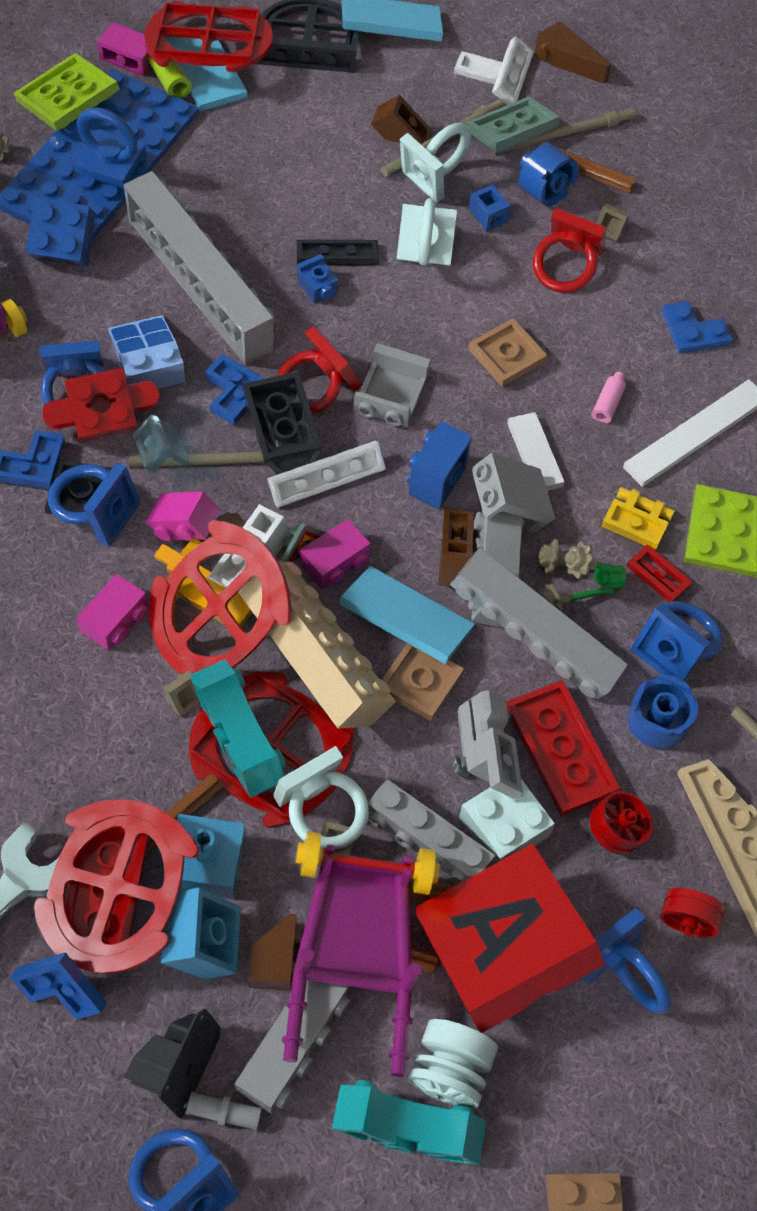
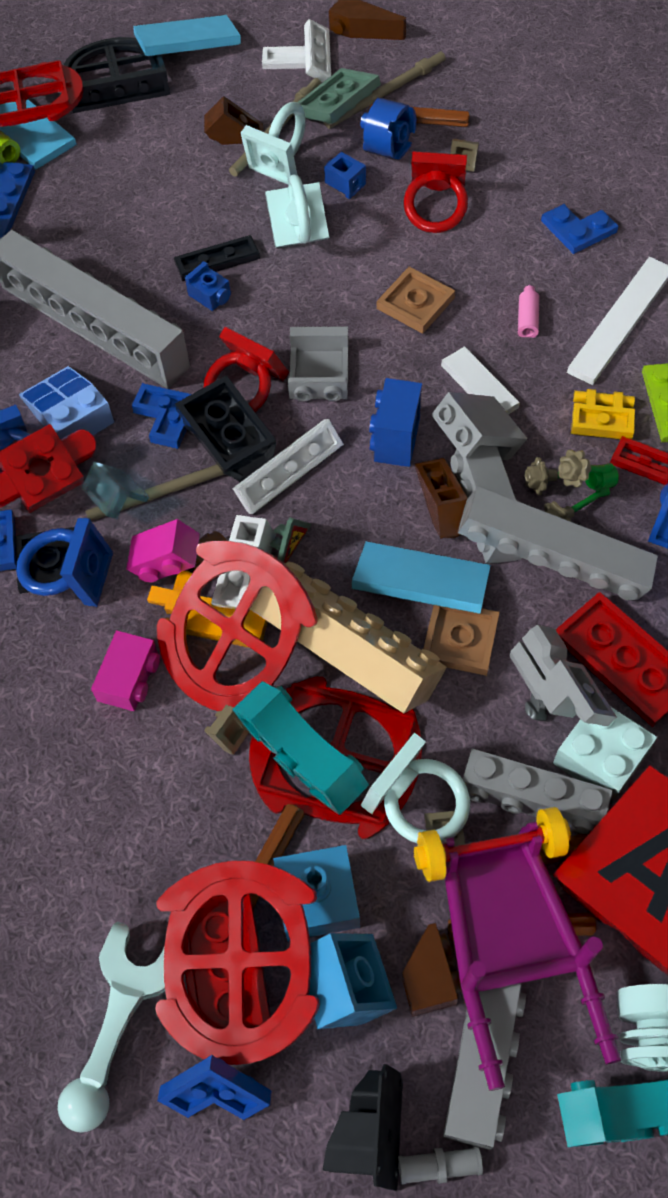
camera: 10 degrees left, 0 degrees up
dark pink brick [300,519,371,589] -> none

